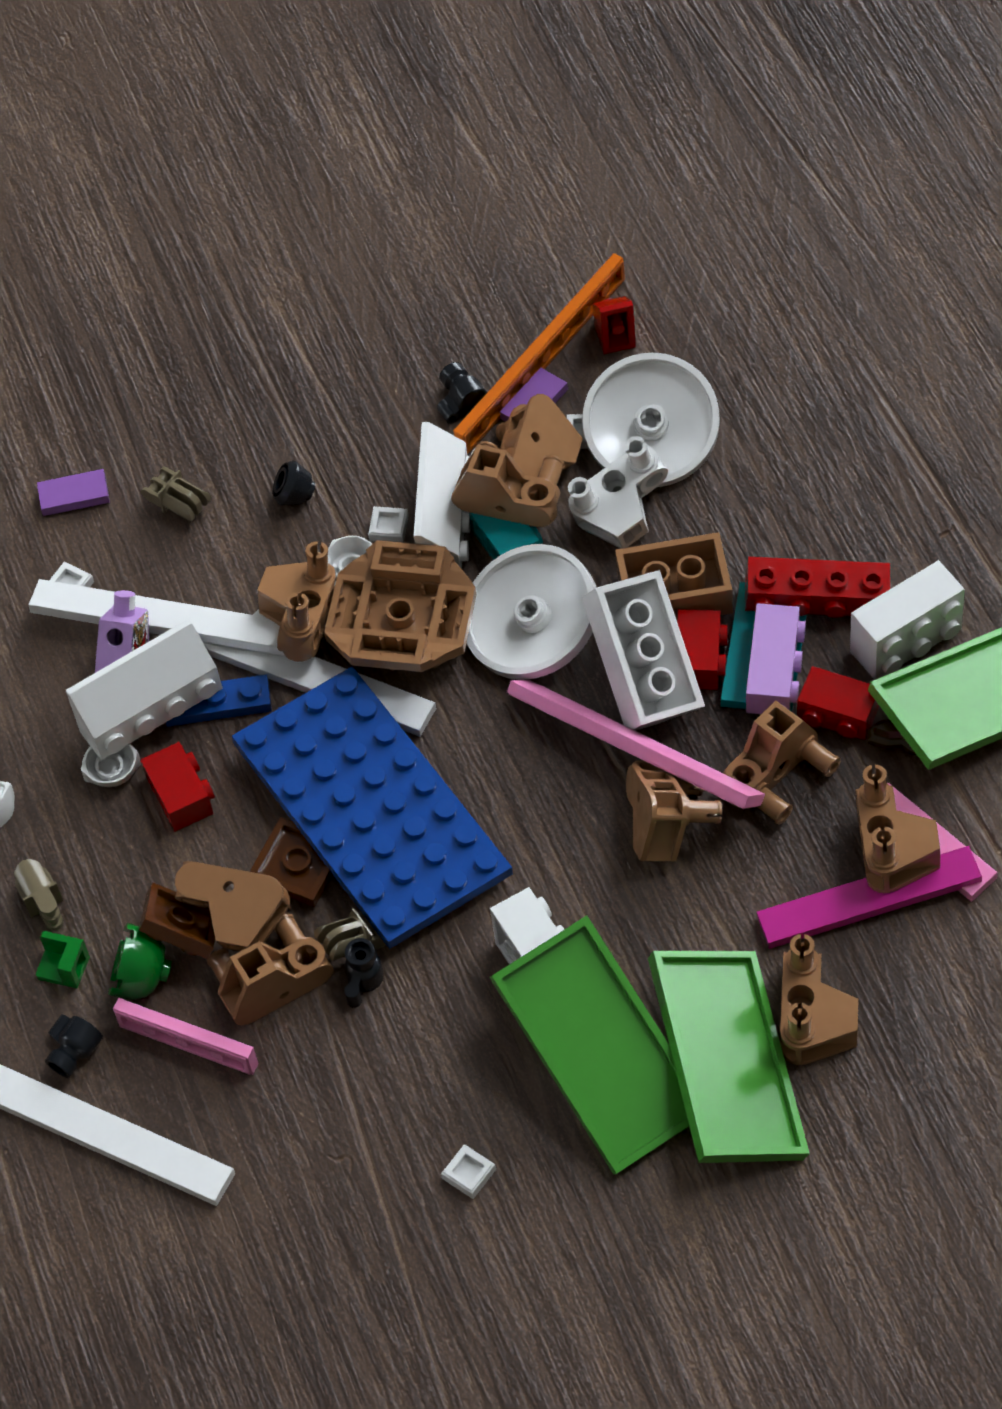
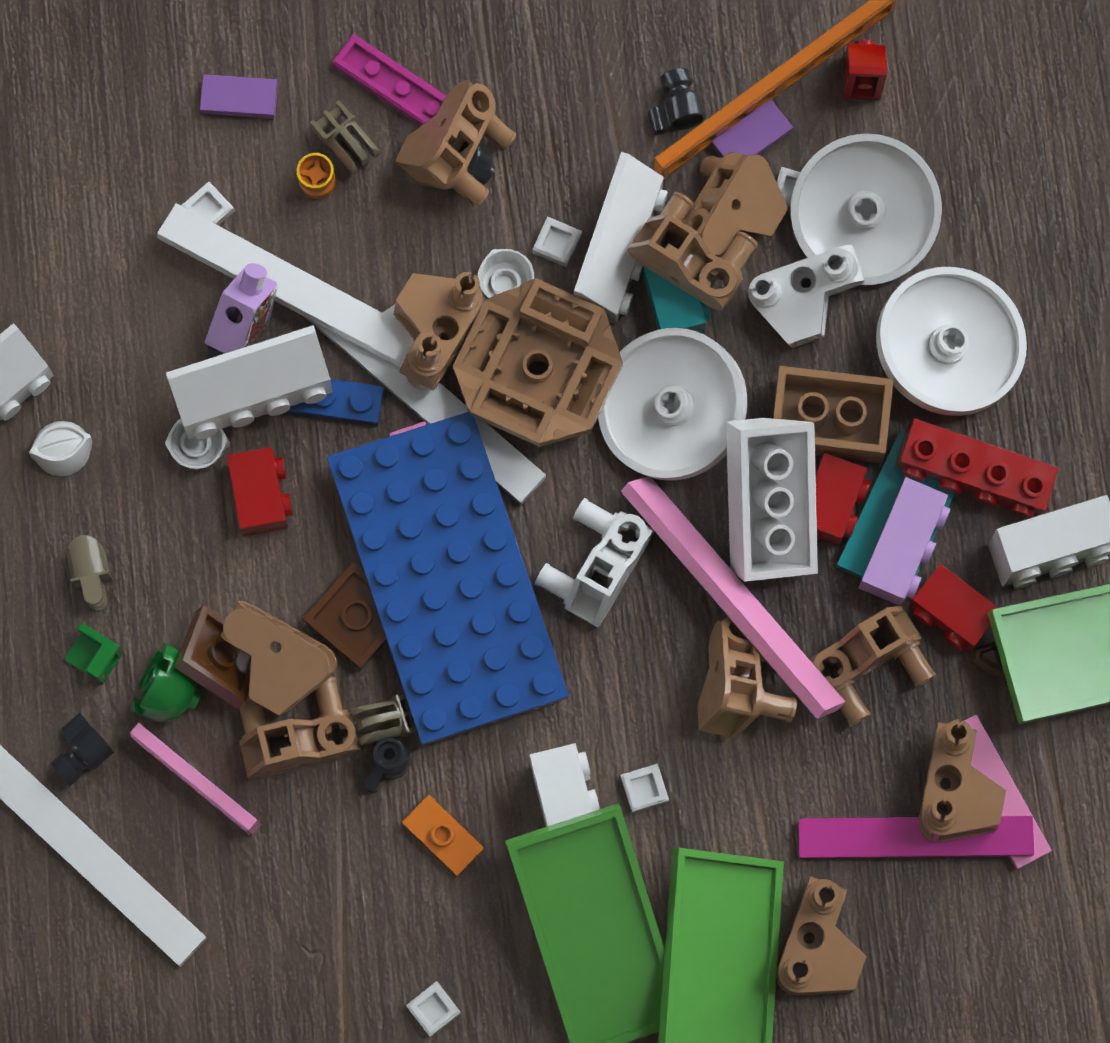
camera: 10 degrees right, 20 degrees up
none -> orange wheel [297,153,336,200]
none -> dark pink tile [332,34,446,126]
none -> medium nougat piece [395,80,516,207]
none -> orange plate [402,794,485,877]
none -> white piece [535,498,654,627]
none -> white tile [620,764,669,813]
none -> white dish [876,267,1027,416]

